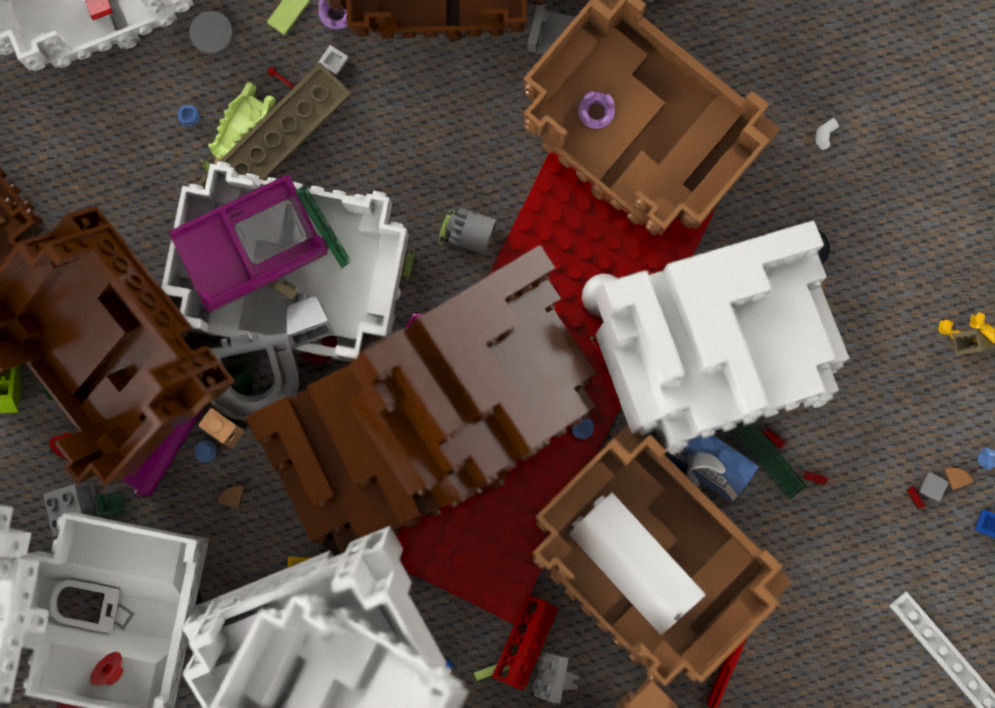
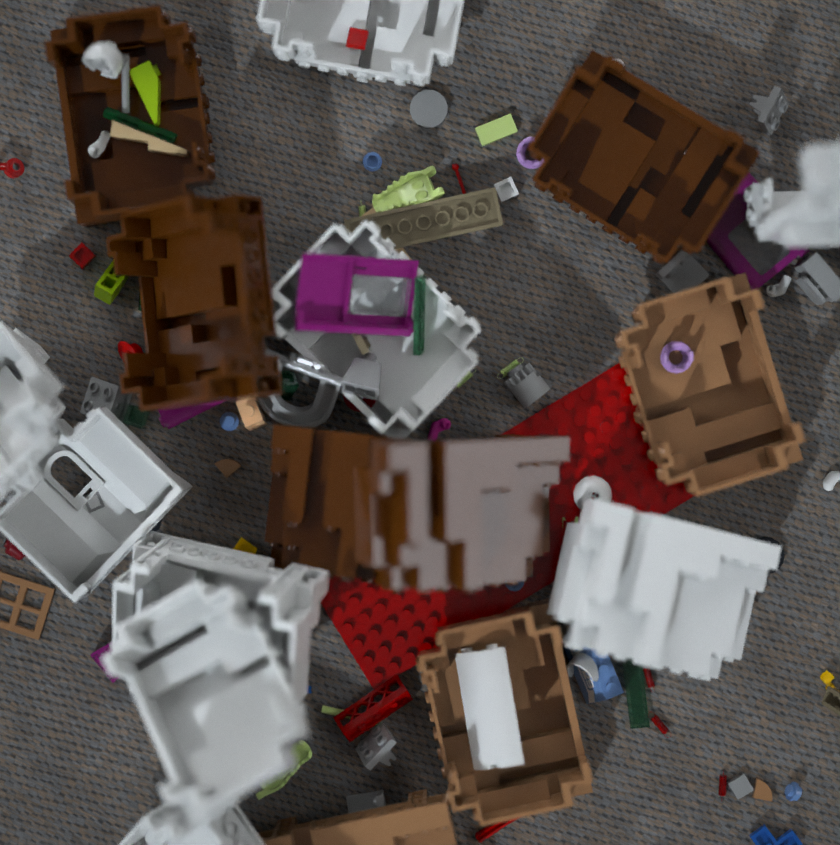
camera: 30 degrees right, 5 degrees up
red piece [90,652,123,686] -> none

